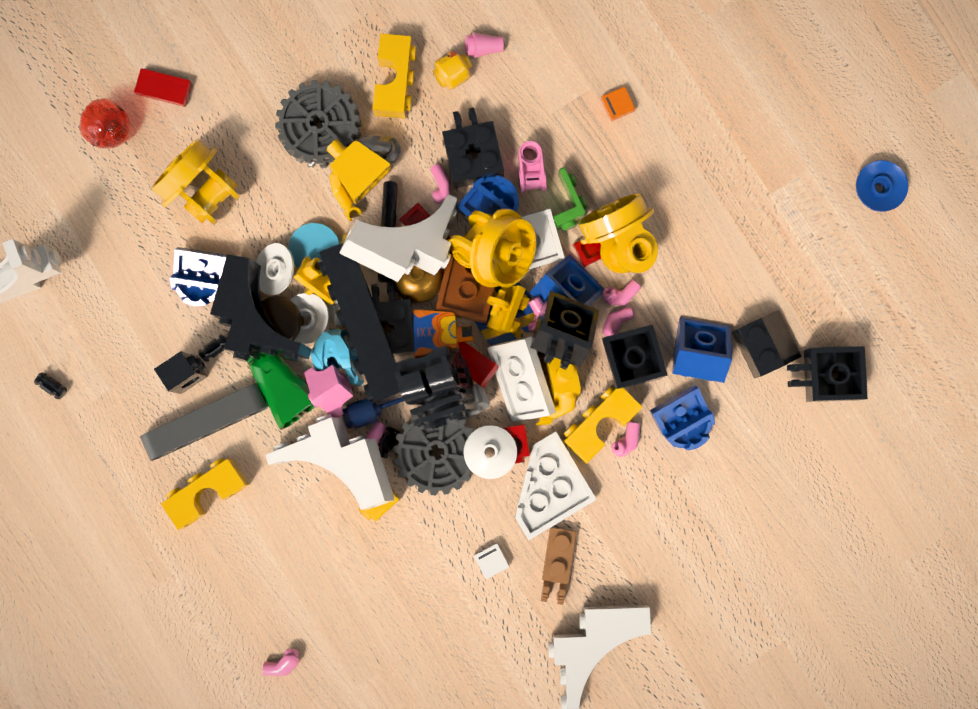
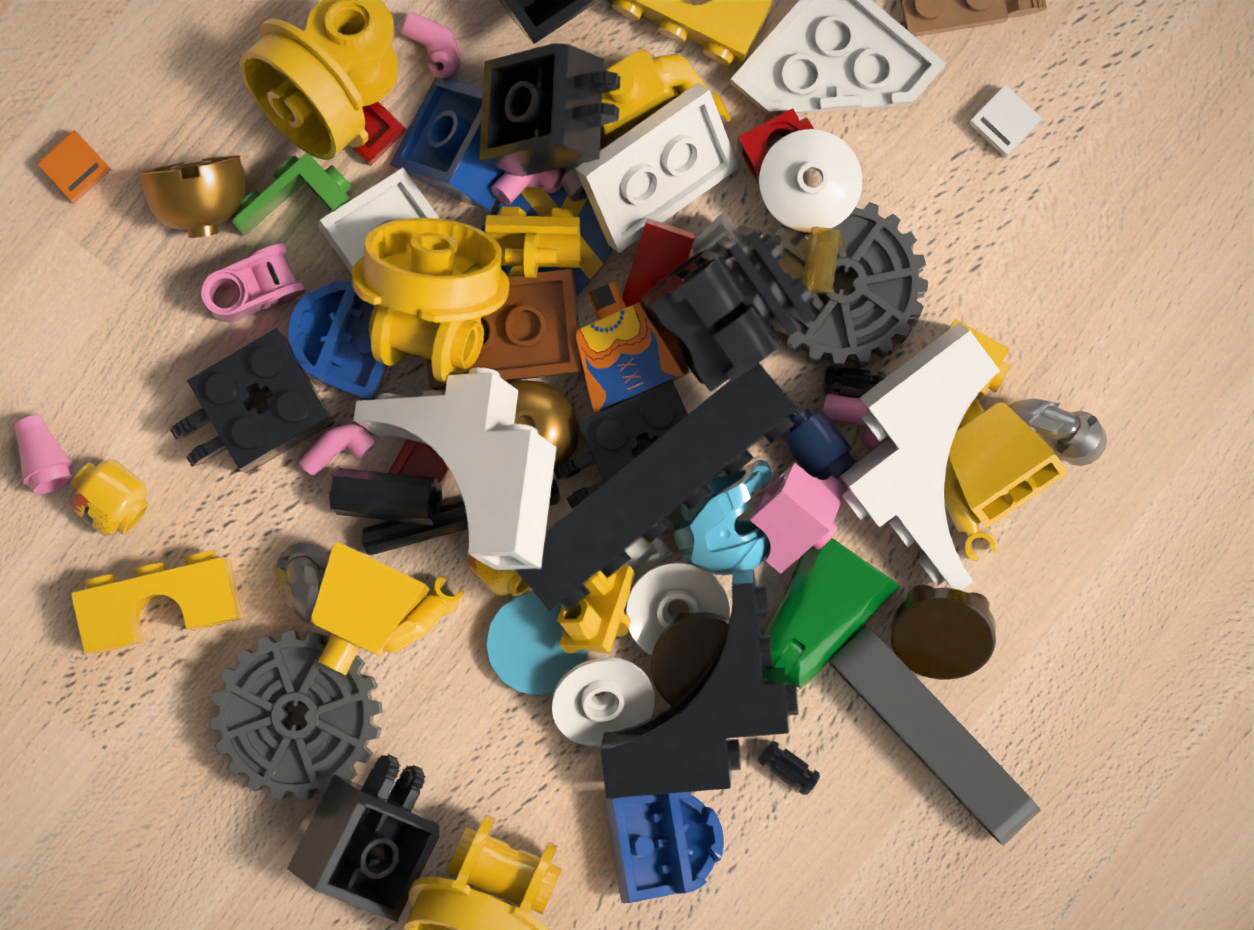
camera: 105 degrees left, 0 degrees up
black brick [154,351,207,394] -> none
yellow arch [161,457,250,530] -> none
bright pink arm [602,307,634,337] -> none
none -> pearl gold cylinder [141,155,246,238]
none -> black hinge [287,754,440,922]
none -> black axle [329,468,443,525]
none -> clear yellow pin [803,227,845,294]
none -> dark brown tile [891,585,996,680]
none -> yellow torso [944,398,1107,561]

